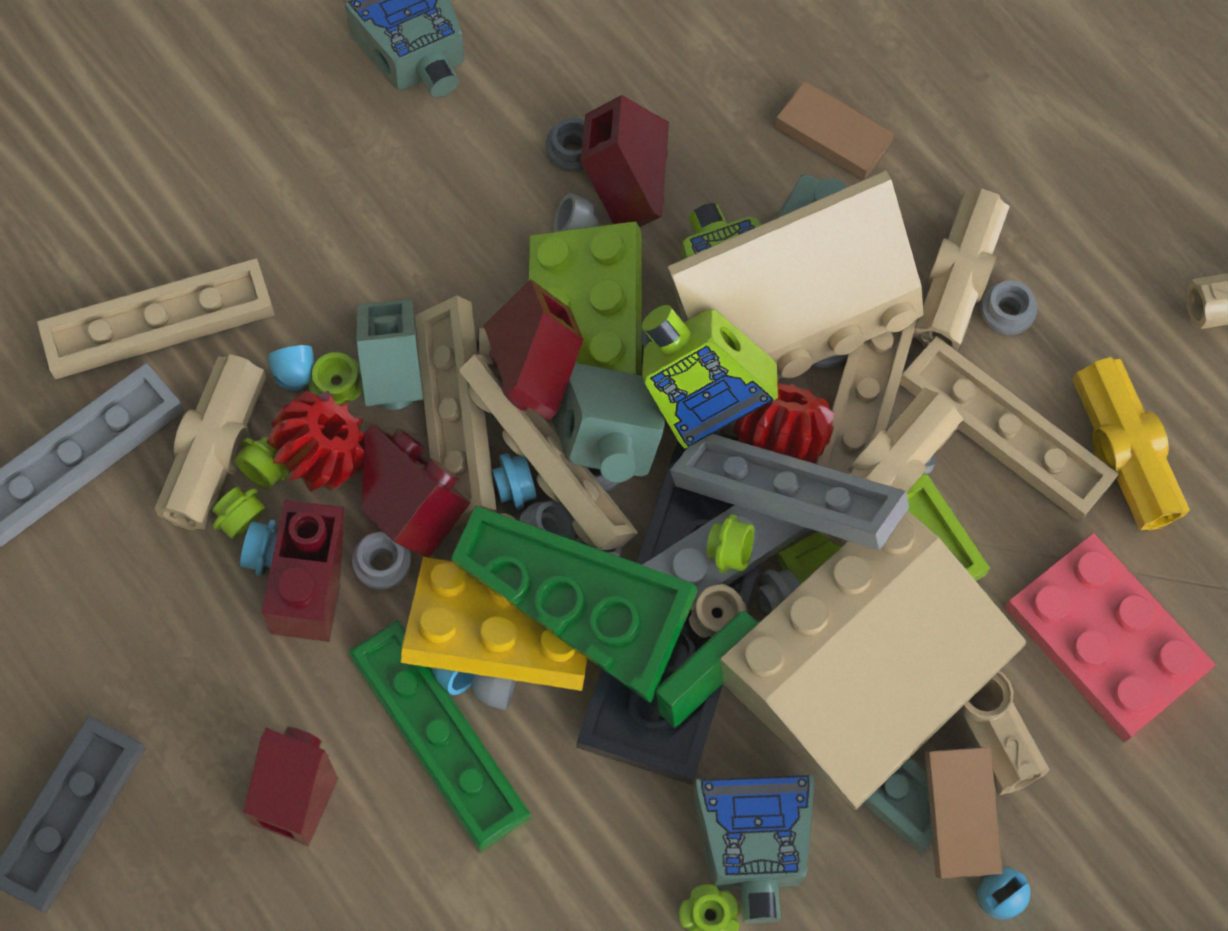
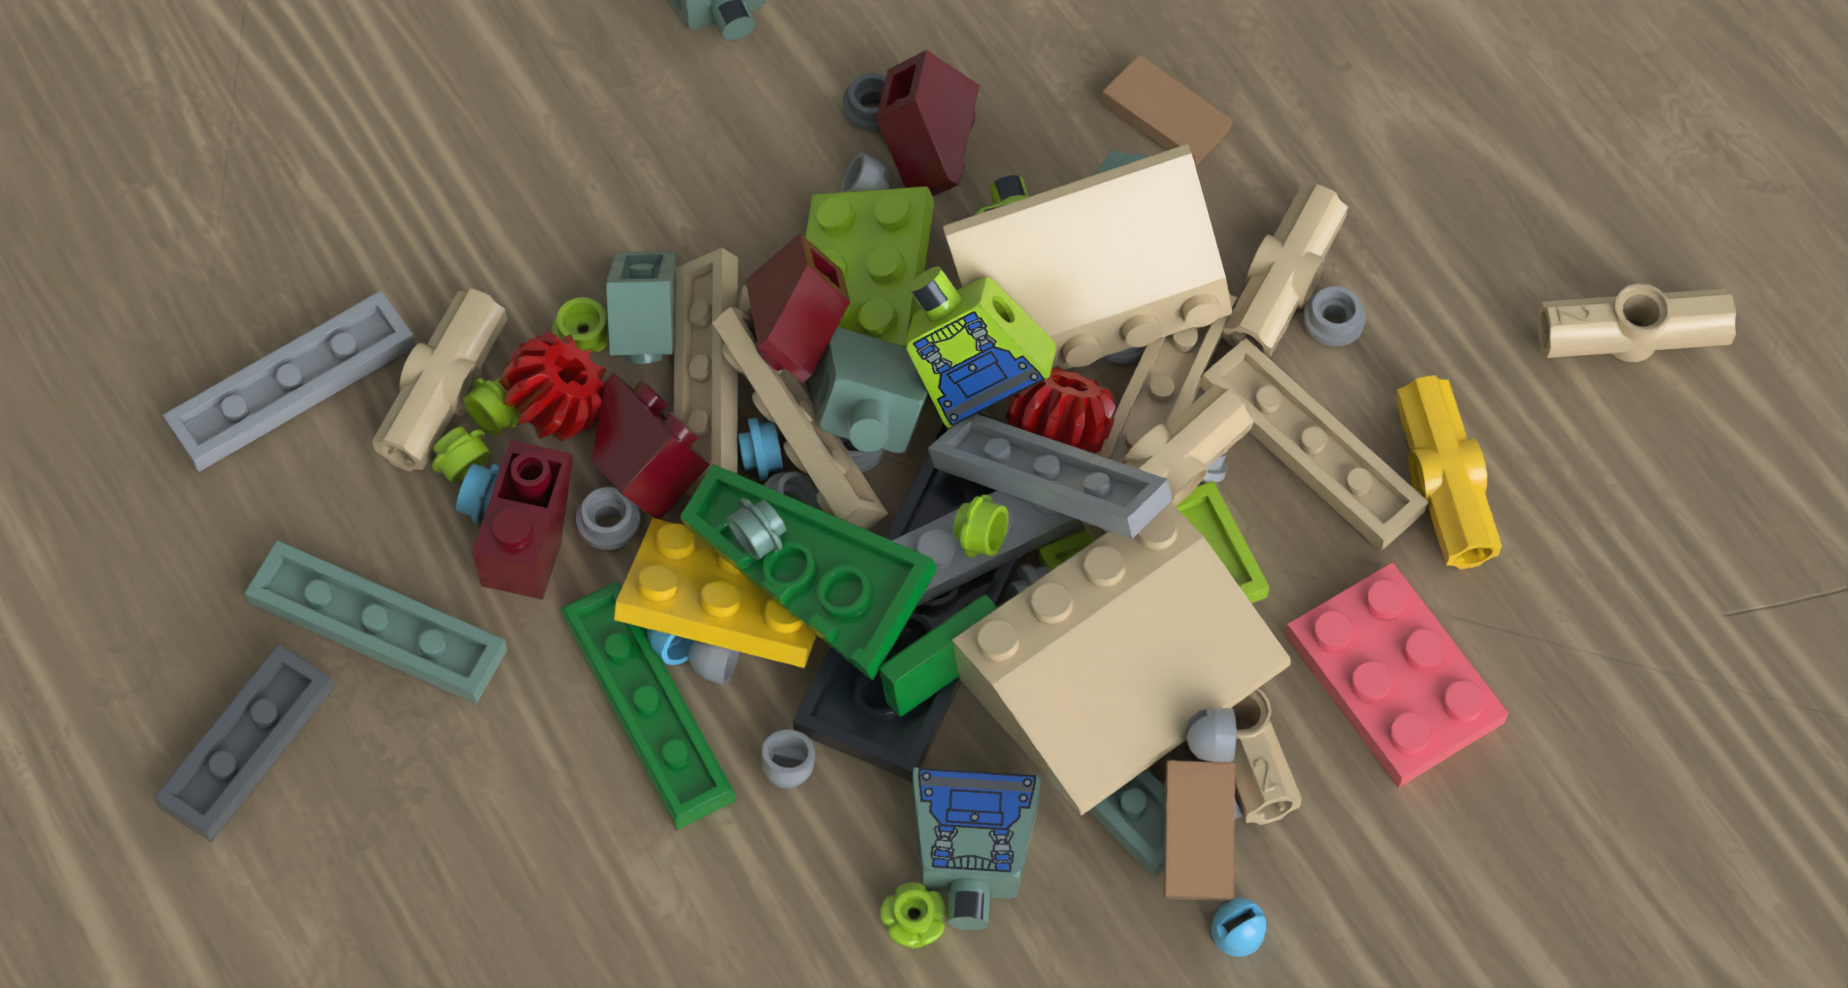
camera: 10 degrees right, 5 degrees down
tan plate [37,258,275,380] -> none
dark red slope [243,726,338,847] -> none
medium azure hinge [267,345,315,391] -> none
tan plate [689,584,747,638] -> none
none -> sand green plate [244,540,508,704]
none -> sand green plate [726,498,786,560]
none -> light grey hinge [761,730,815,789]
none -> light grey hinge [1185,708,1236,762]

